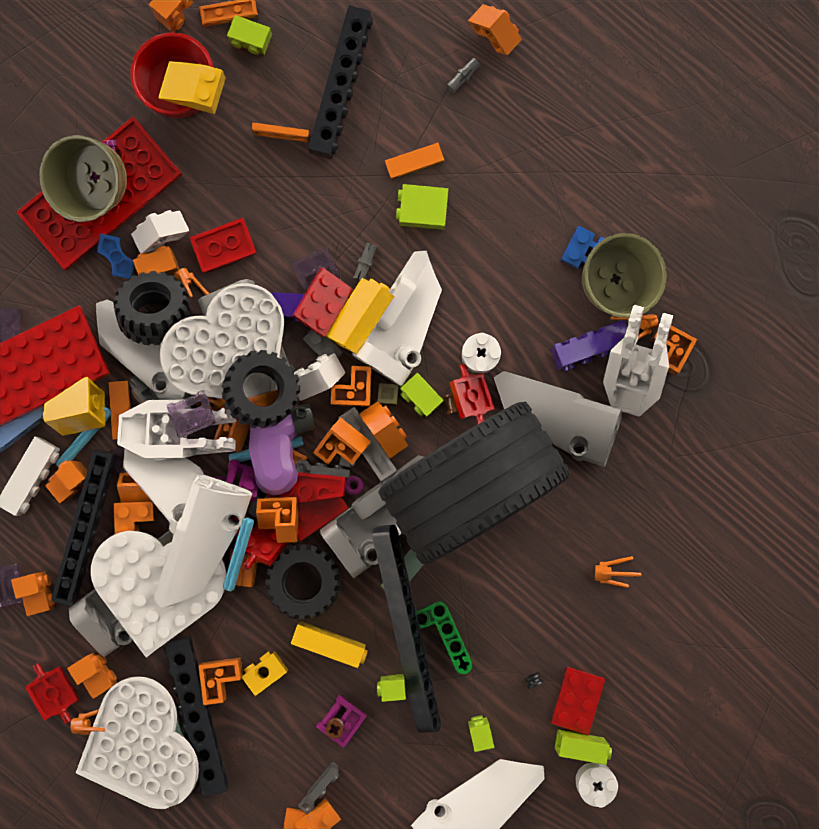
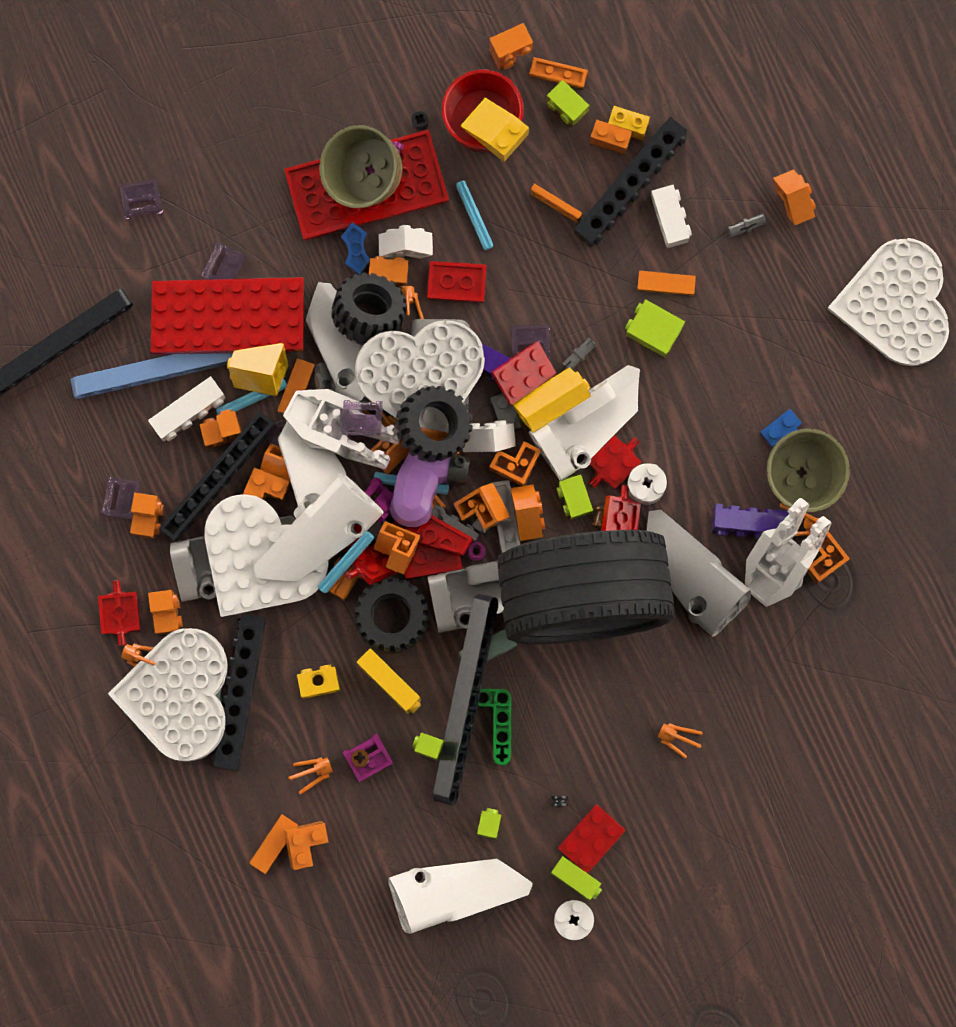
camera: 25 degrees right, 5 degrees down
orange brick [199,657,243,705] -> none
dark grey hinge [298,762,339,814] -> none
olive plate [378,383,398,405] -> none
none -> orange plant [289,757,333,794]
none -> black bush [411,111,429,130]
none -> medium azure axle [456,181,493,250]
none -> red plate [589,435,642,489]
none -> orange brick [590,120,632,155]
none -> yellow brick [608,106,650,141]
none -> white brick [651,185,692,248]
none -> white plate [828,238,949,366]

